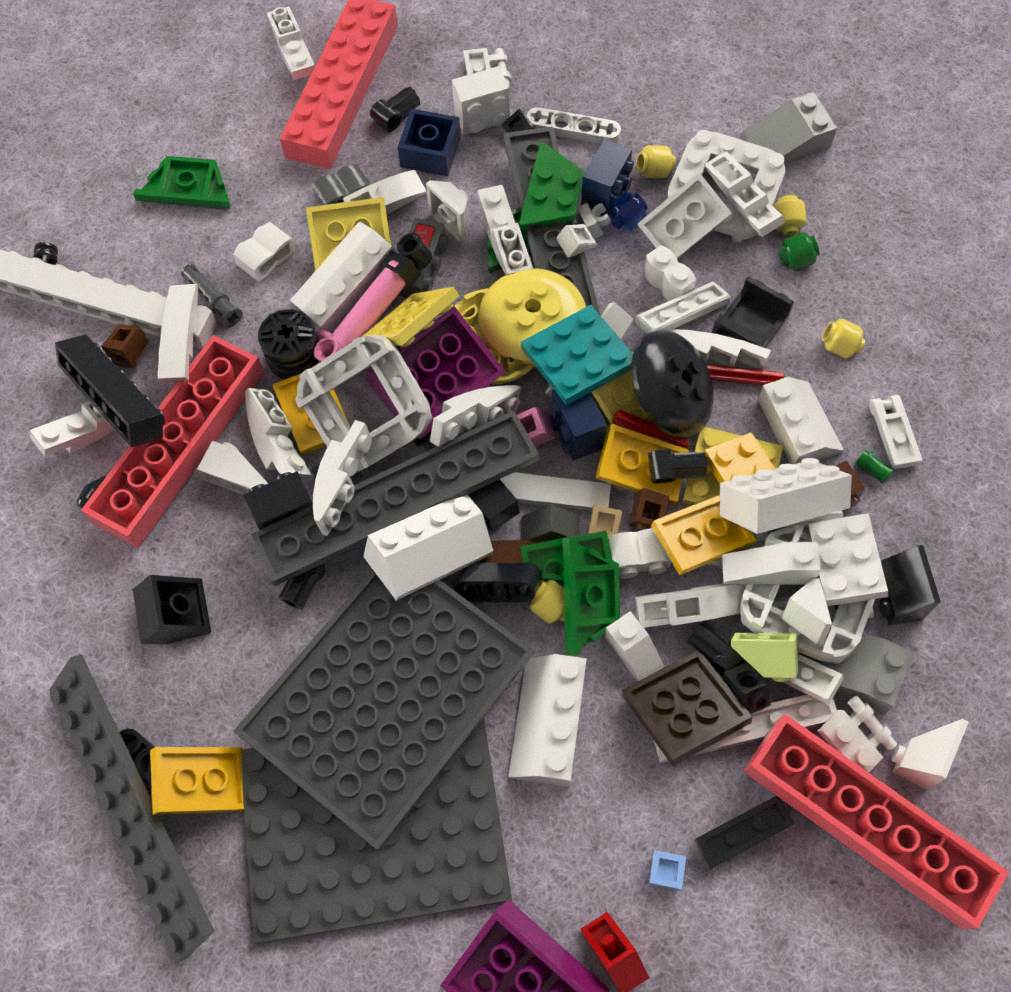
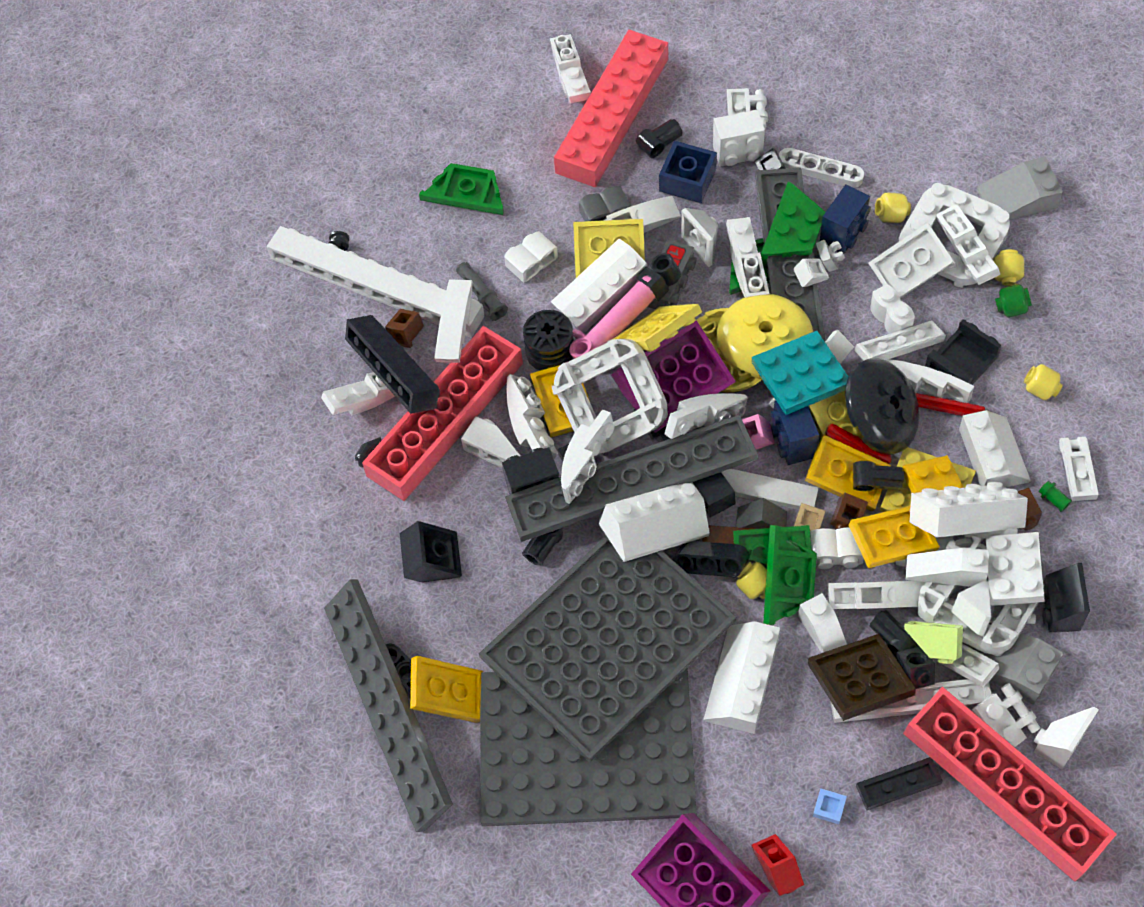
camera: 10 degrees right, 5 degrees down
clear blue head [609,192,648,231] -> none

